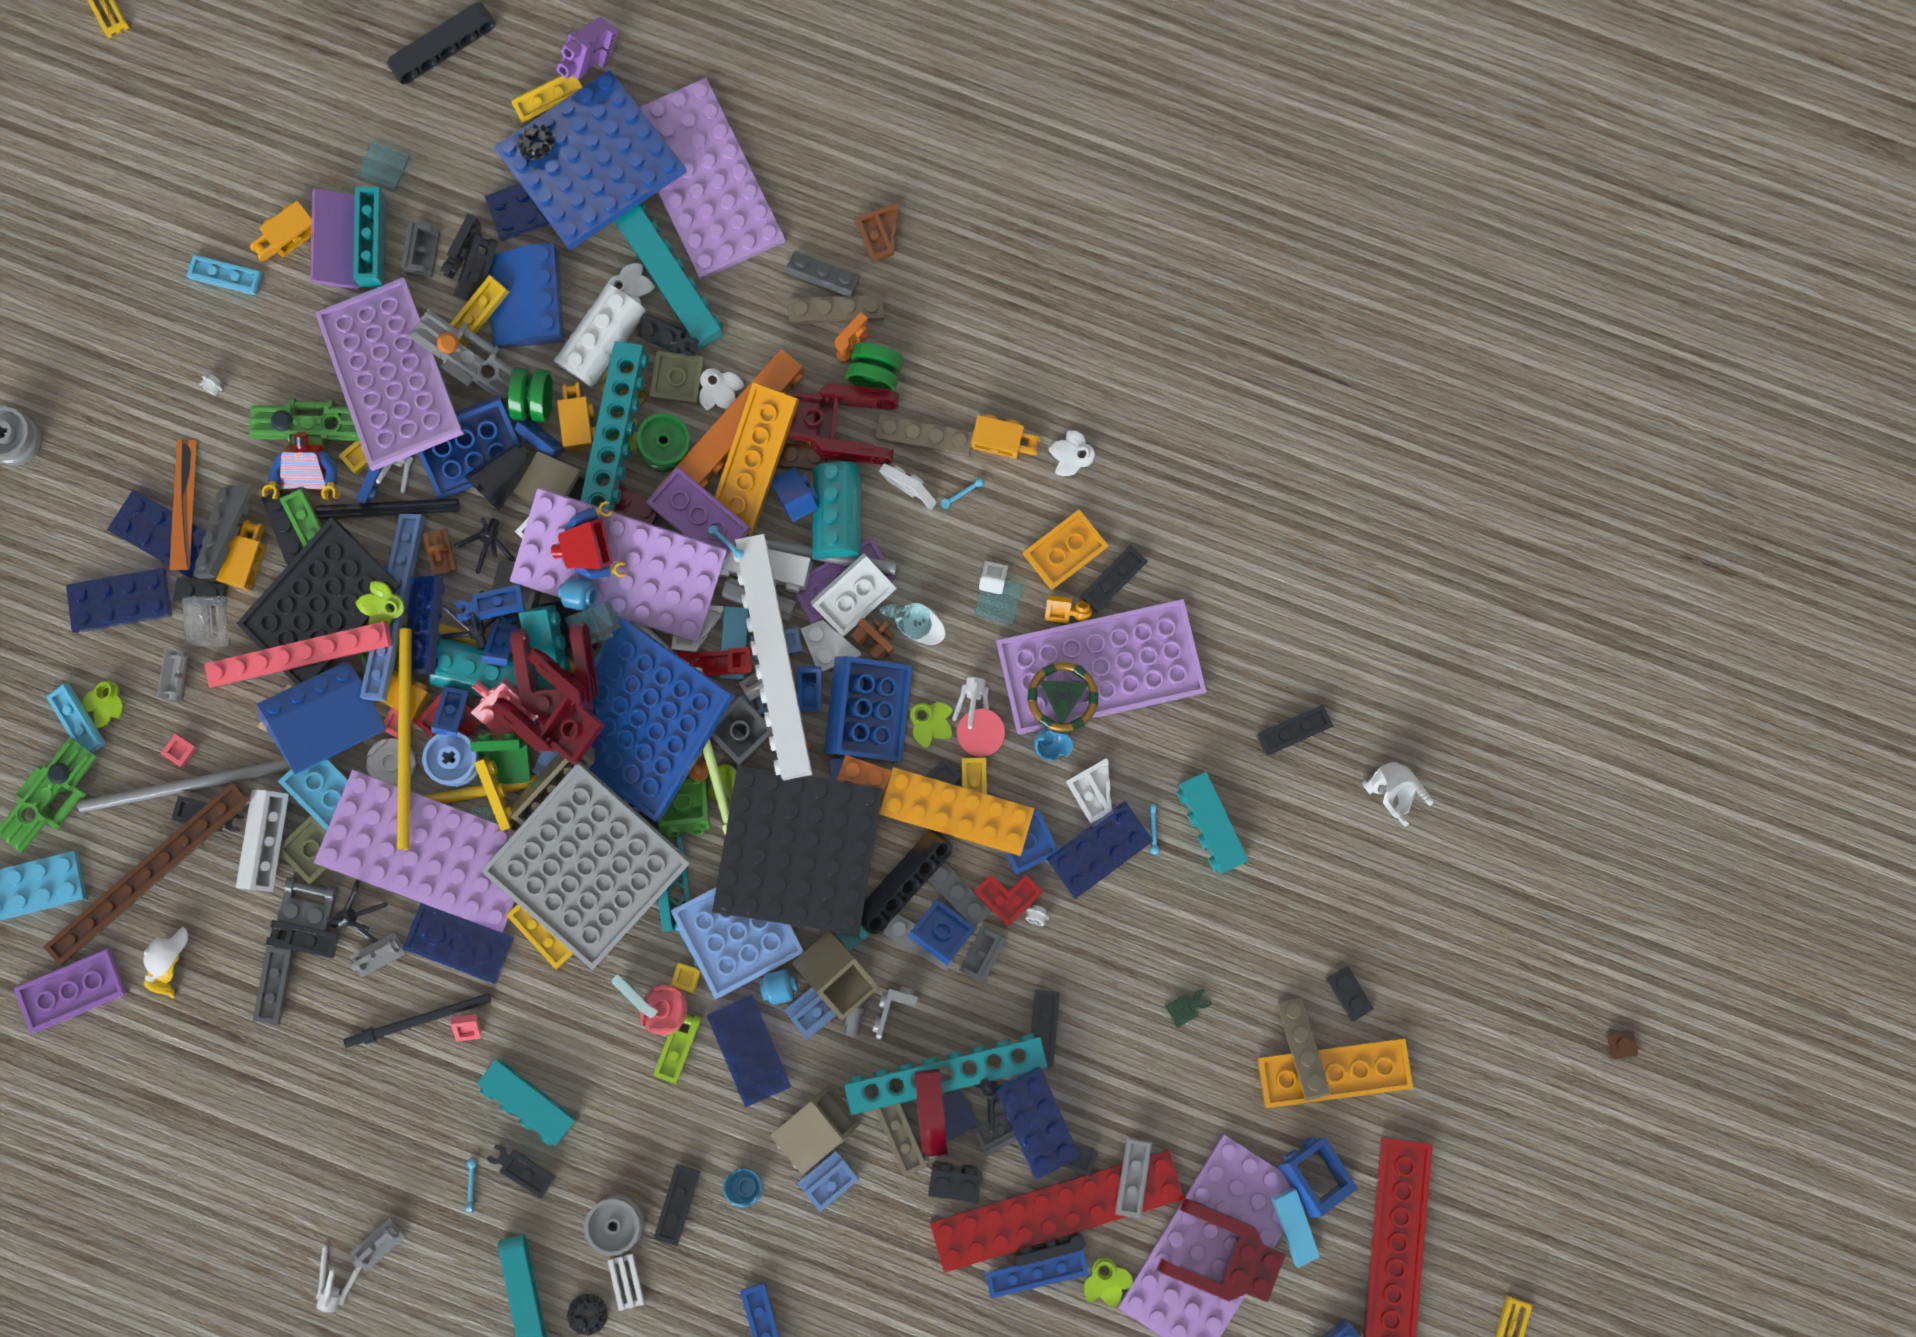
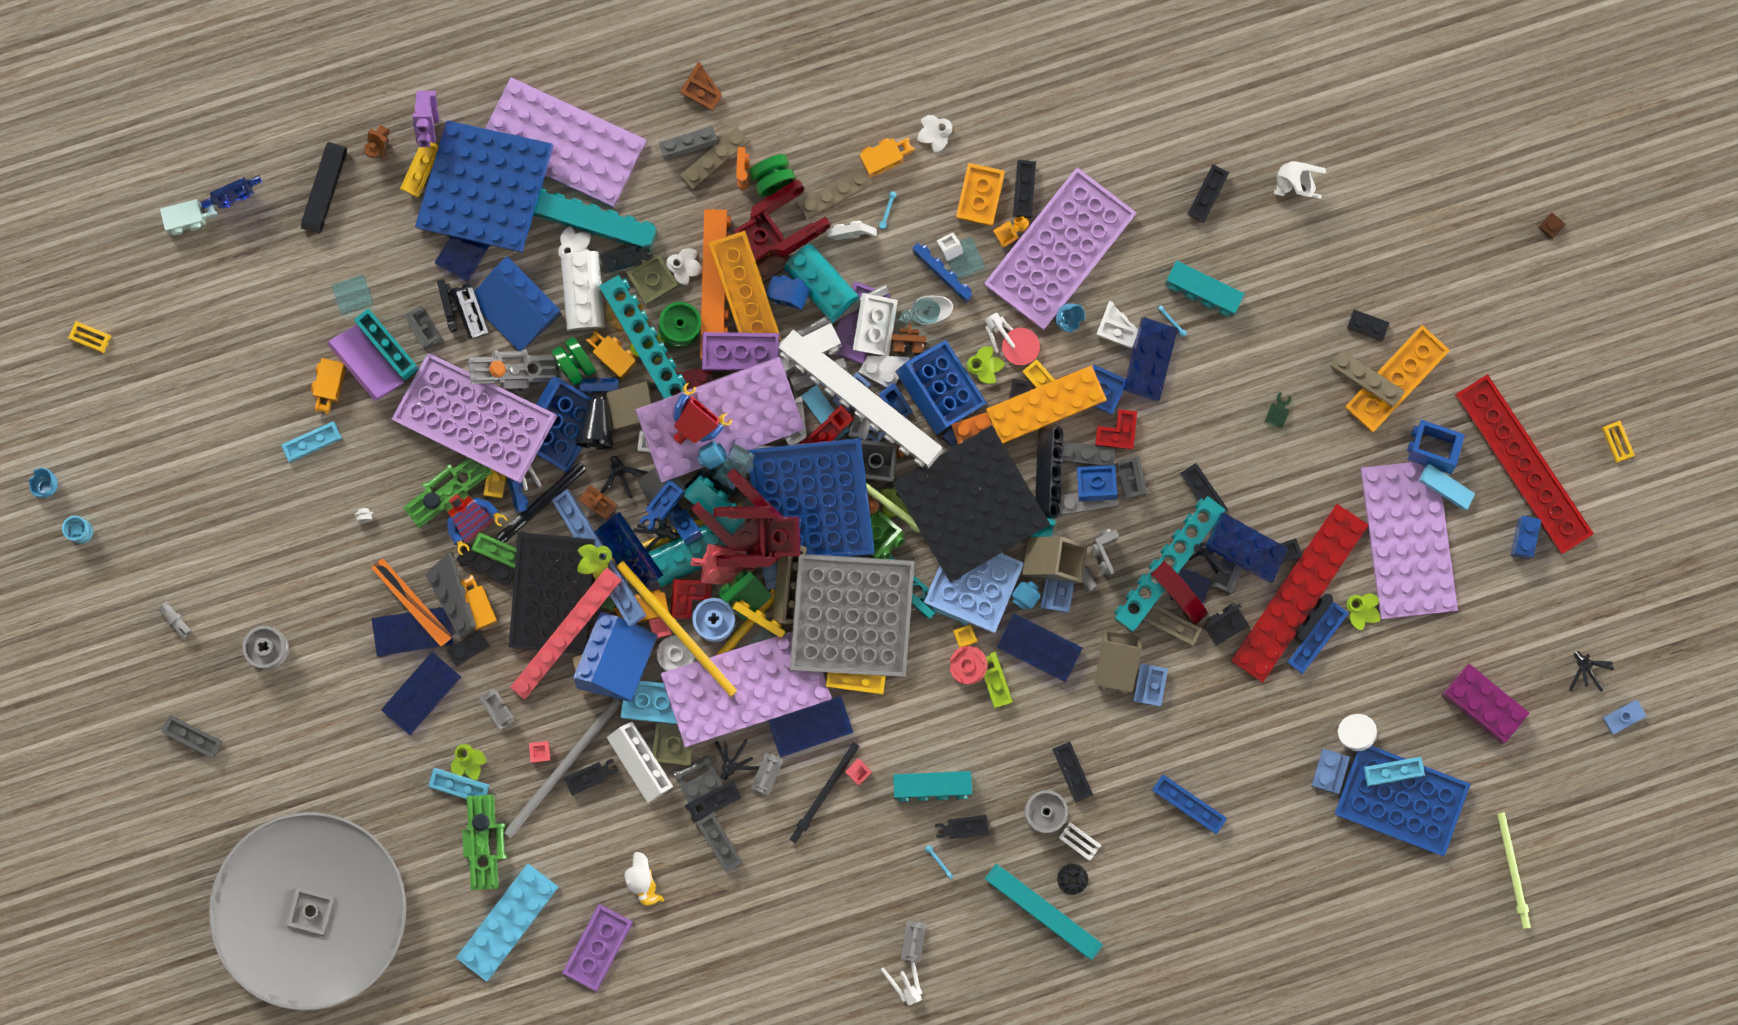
camera: 35 degrees left, 0 degrees up
reddish brown plate [43,782,251,965] -> none
clear plate [182,596,231,647] -> none
blue slope [431,686,469,737] -> none
yellow plate [450,275,510,347] -> none
black gear [517,124,555,160] -> none
light aqua tile [611,974,658,1018] -> none
medium azure hinge [708,525,744,558] -> none
dark azure hair [722,1168,764,1207] -> none
white plate [1026,905,1049,926] -> none
piece [1027,662,1099,732] -> none
light grey tile [1115,1137,1152,1219] -> none
dark red plate [1156,1197,1286,1303] -> none
none -> dark orange hips [364,125,390,158]
none -> blue plate [912,243,972,304]

